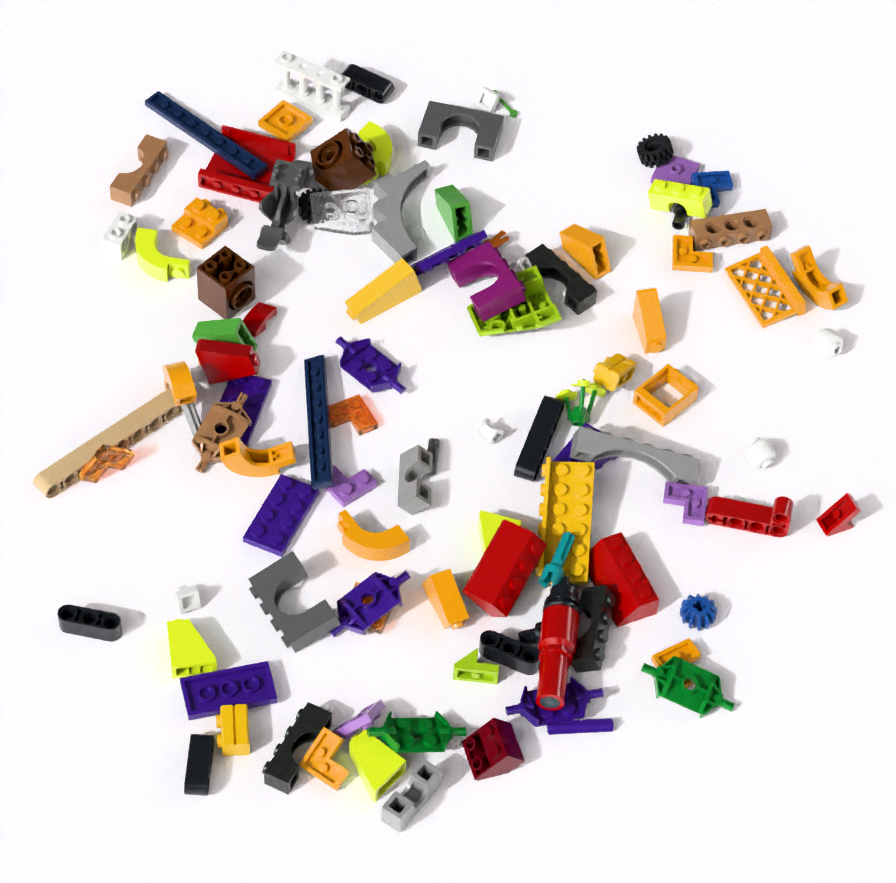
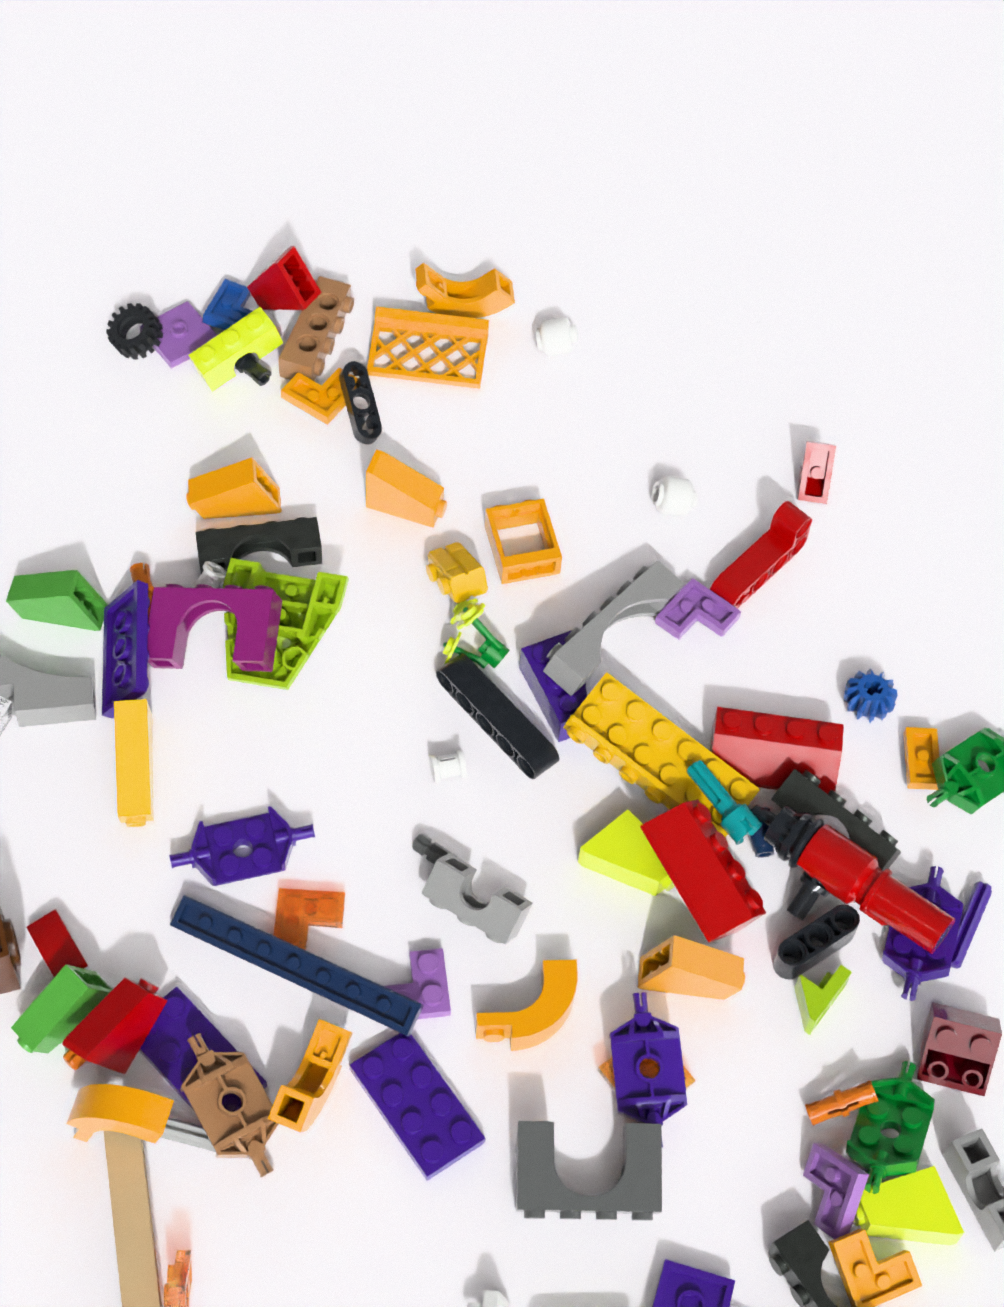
camera: 60 degrees left, 5 degrees up
none -> red slope [247,246,322,310]
none -> black beam [339,361,382,444]
none -> orange pin [805,1080,879,1126]

